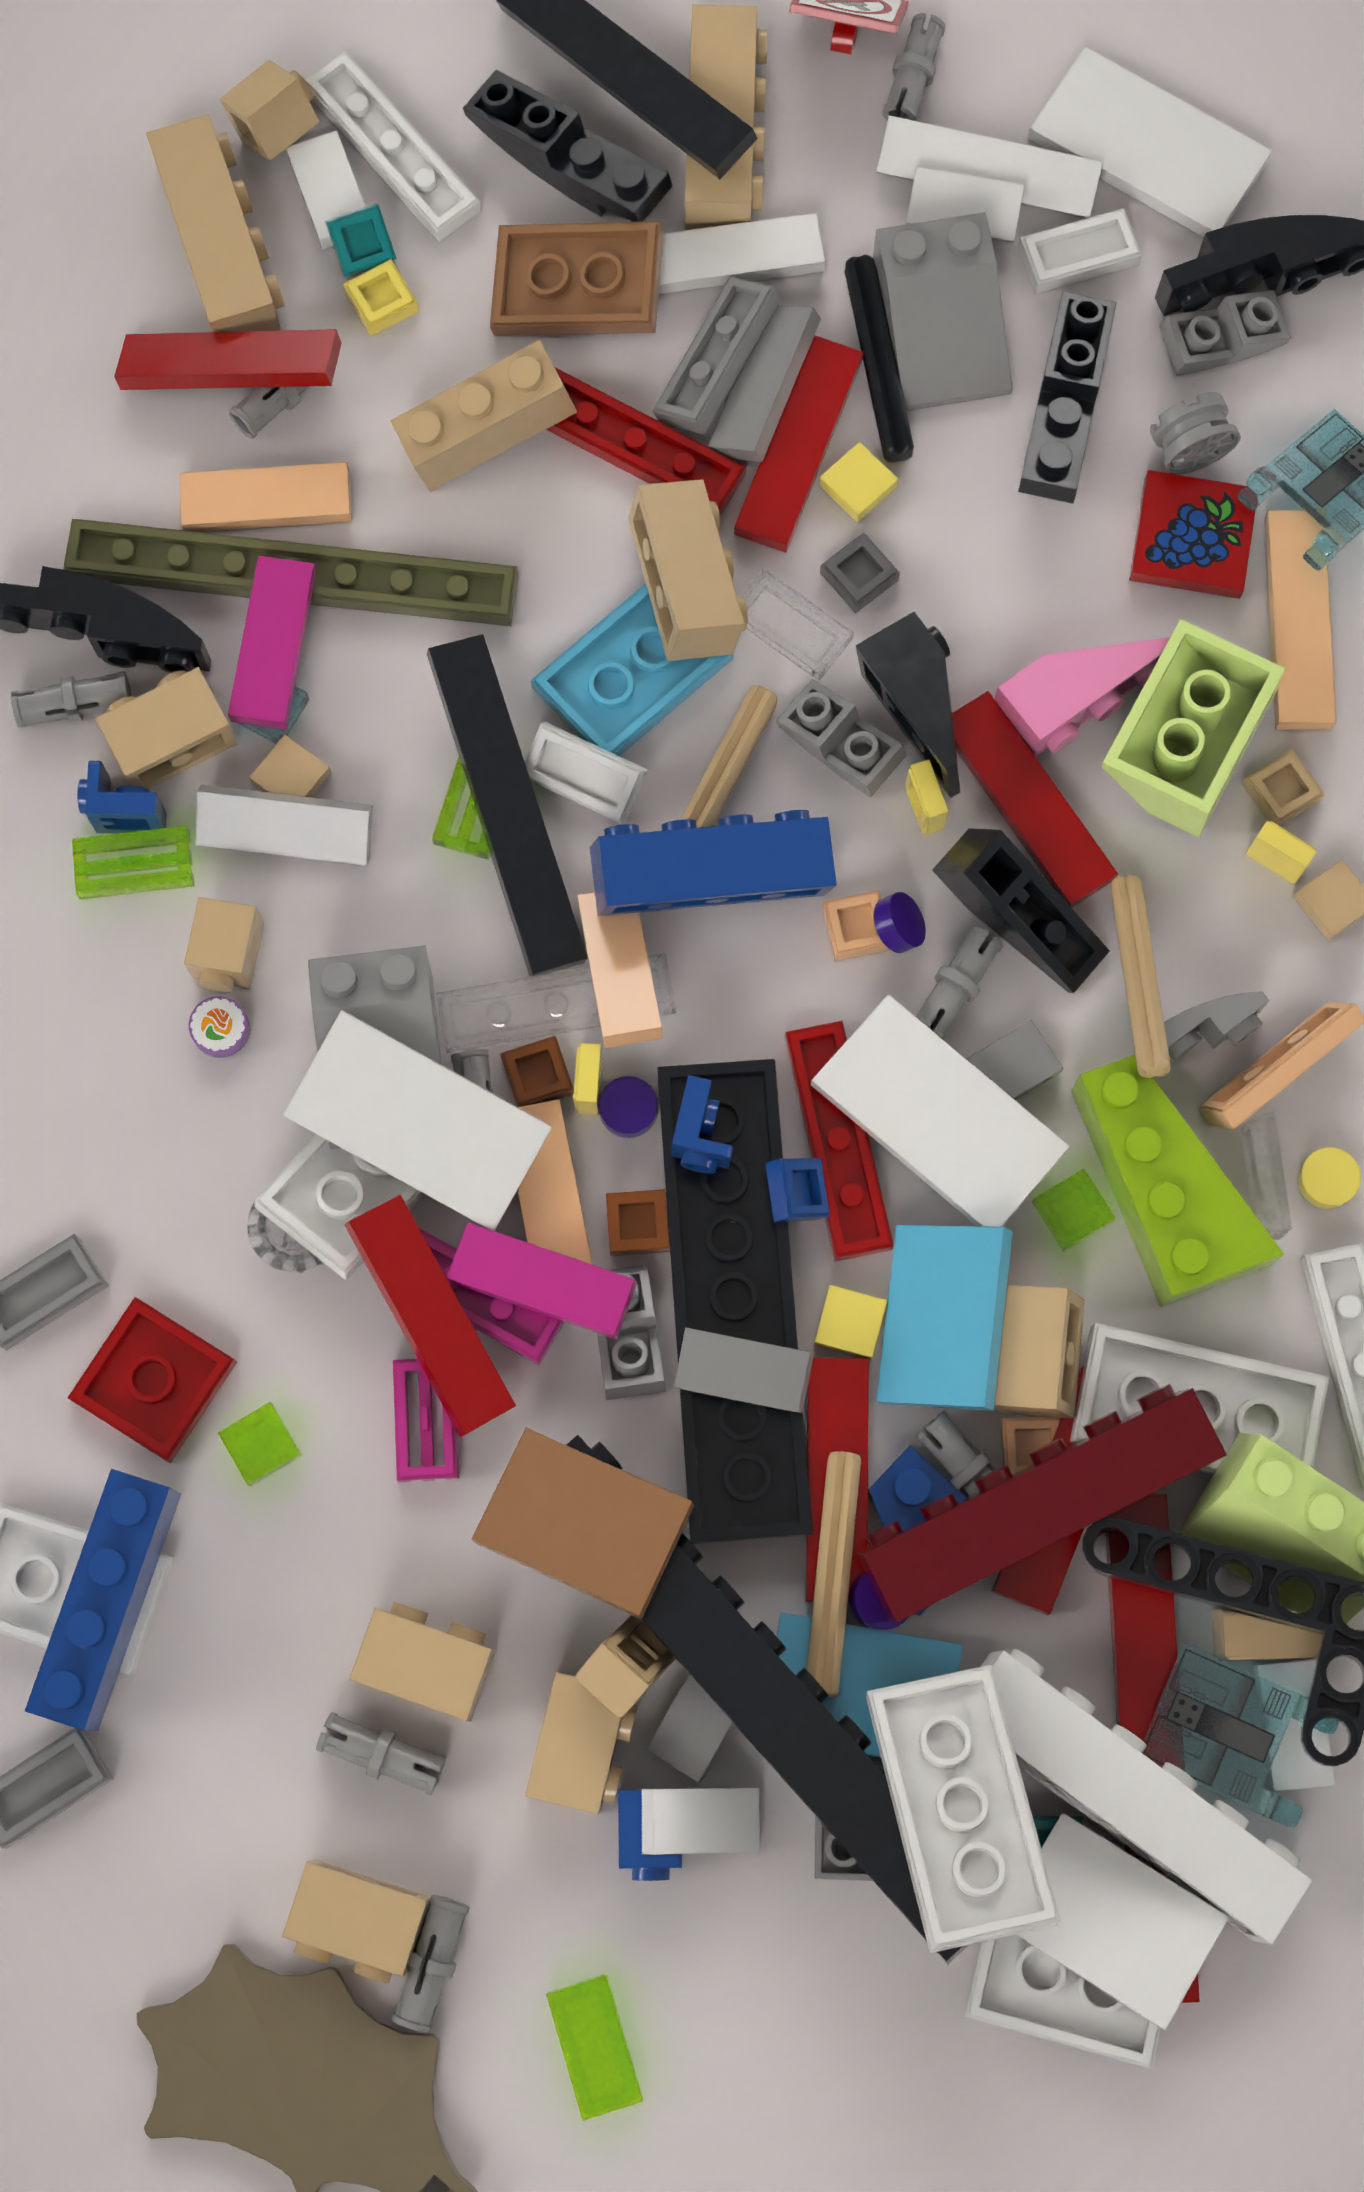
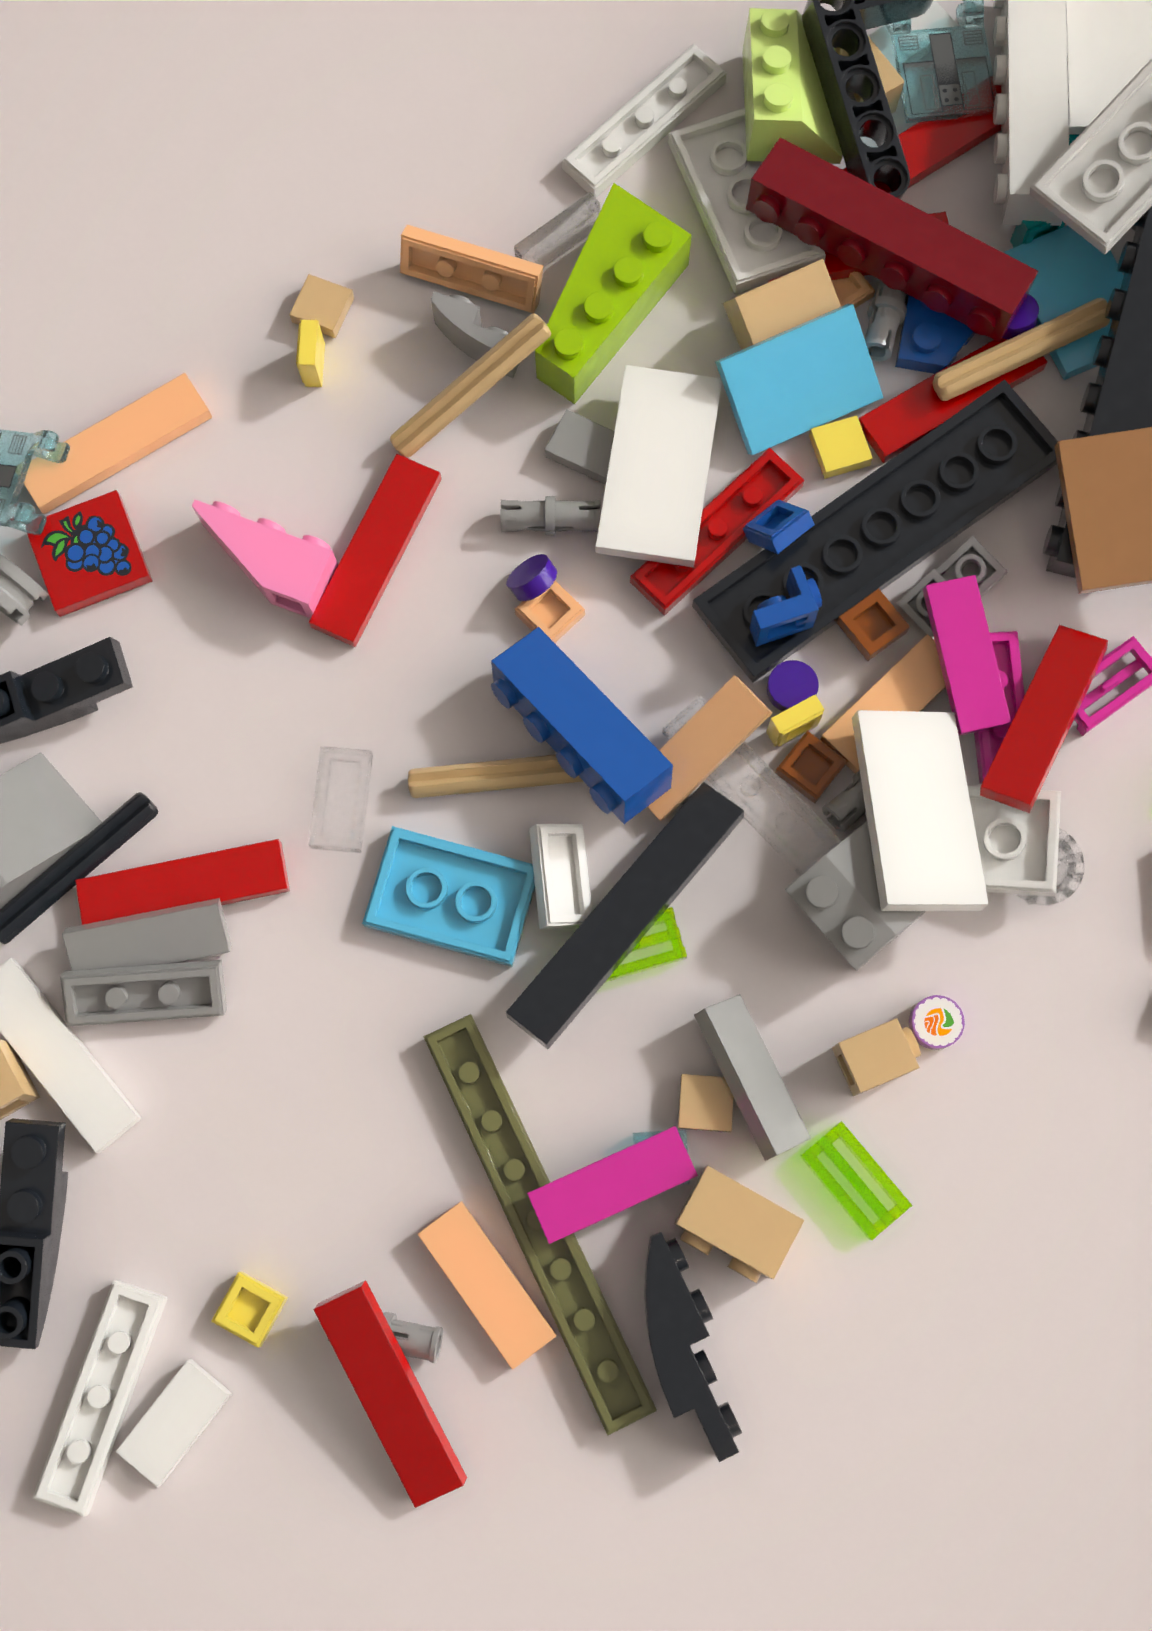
camera: 120 degrees left, 0 degrees up
light grey pin [11,671,132,728] -> none
blue bracket [77,761,166,834] -> none
tan brick [146,114,285,332] -> none
tan brick [219,60,319,161] -> none
teal tile [325,203,397,276] -> none
tan brick [390,339,577,492] -> none
medium nougat tile [490,221,664,336] -> none
red tile [546,367,746,517] -> none
tan brick [628,479,748,661] -> none
light grey slope [674,1327,814,1413] -> none
light grey slope [776,679,906,797] -> none
light yellow tile [819,442,899,523] -> none
flat silver tile [820,532,900,614] -> none
black slope [855,611,961,798] -> none
light yellow tile [904,759,949,836] -> none
black slope [932,828,1110,993] -> none
clear neon green tile [1032,1169,1116,1252] -> none
yellowish green slope [1101,619,1286,838] -> none
tan tile [1242,749,1325,826] -> none
light yellow tile [1297,1147,1361,1209] -> none

